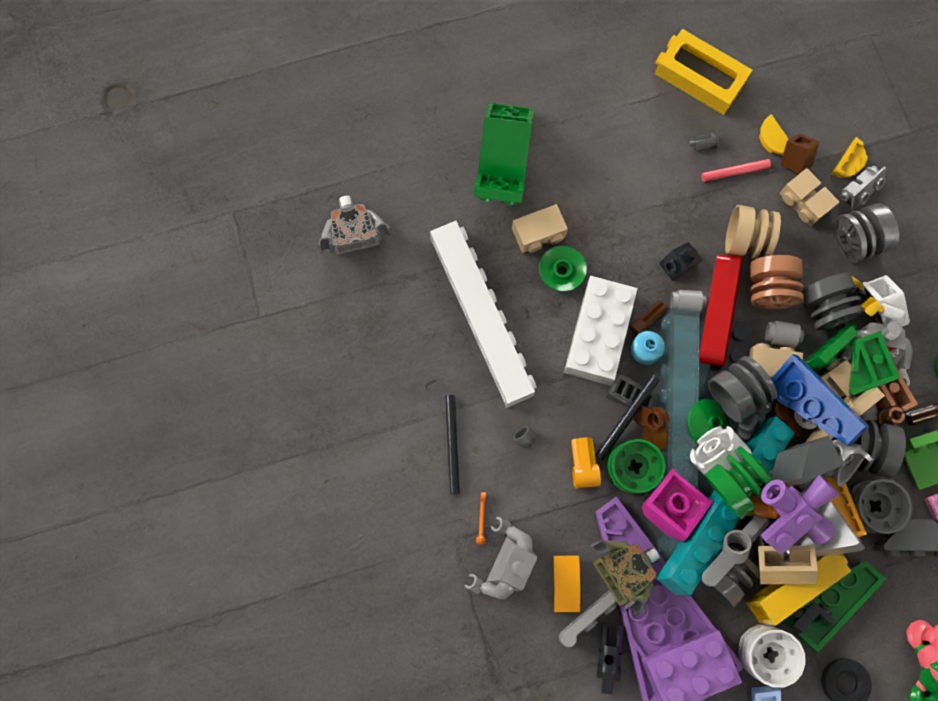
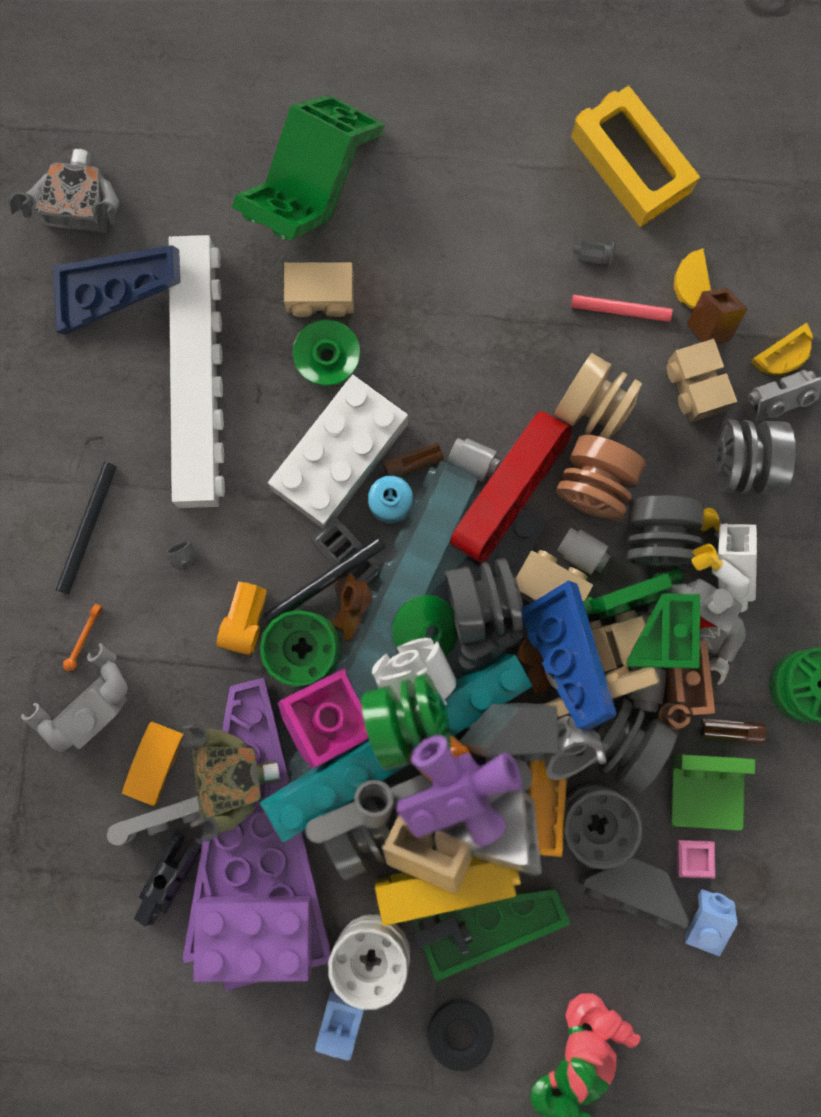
camera: 20 degrees right, 5 degrees up
black bracket [659,242,703,281] -> none
none -> dark blue wing [53,245,181,335]

